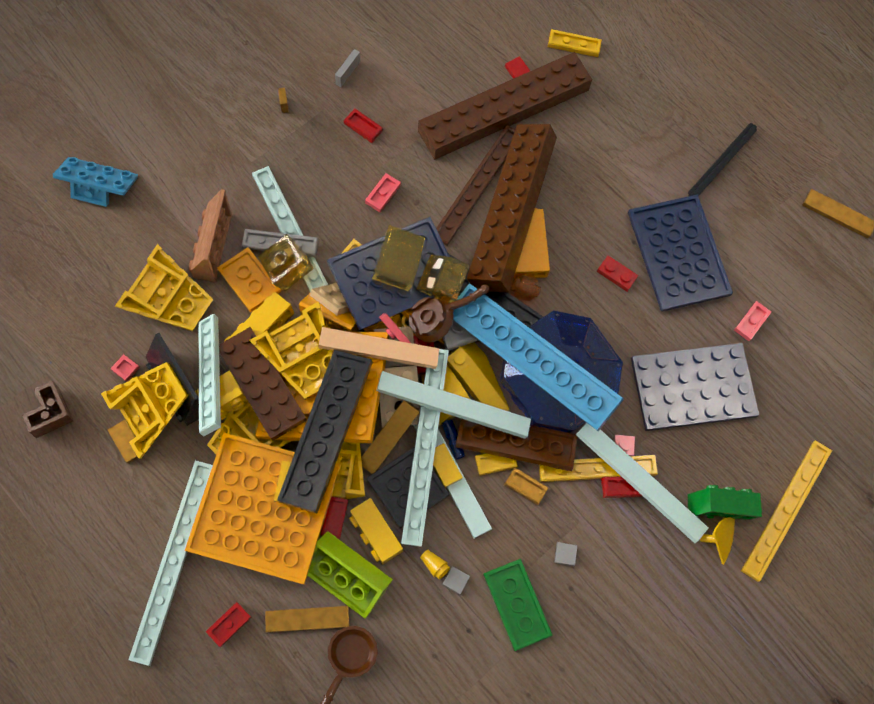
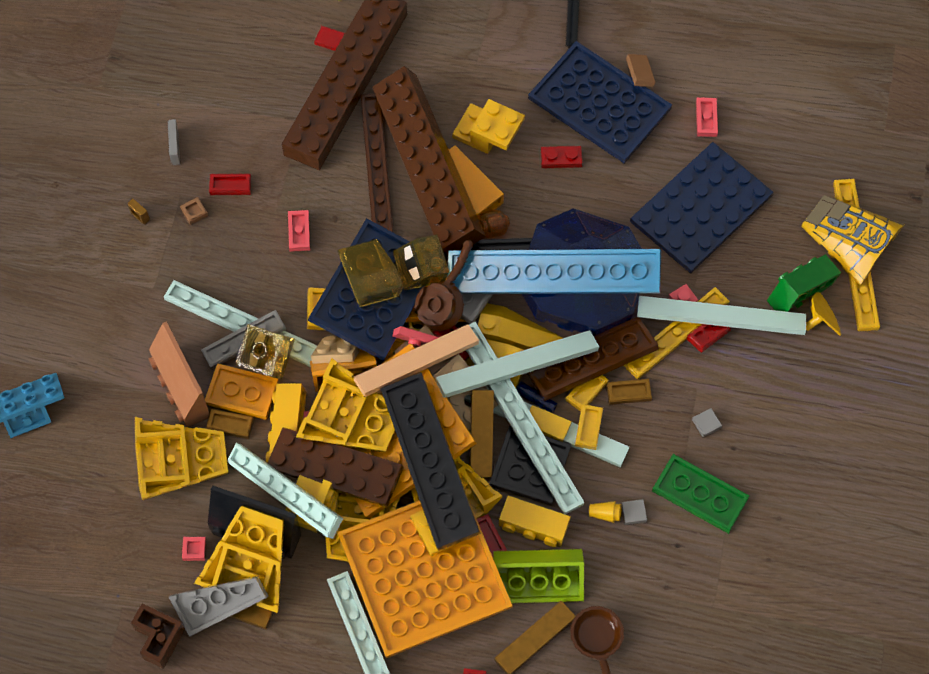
camera: 30 degrees left, 5 degrees down
none -> light grey wing [169,576,268,637]
none -> medium nougat tile [180,197,208,225]
none -> pearl gold tile [206,409,254,439]
none -> yellow bracket [452,99,525,154]
none -> yellow tile [575,404,603,450]
none -> medium nougat tile [626,54,655,87]
none -> wedge [801,195,905,285]

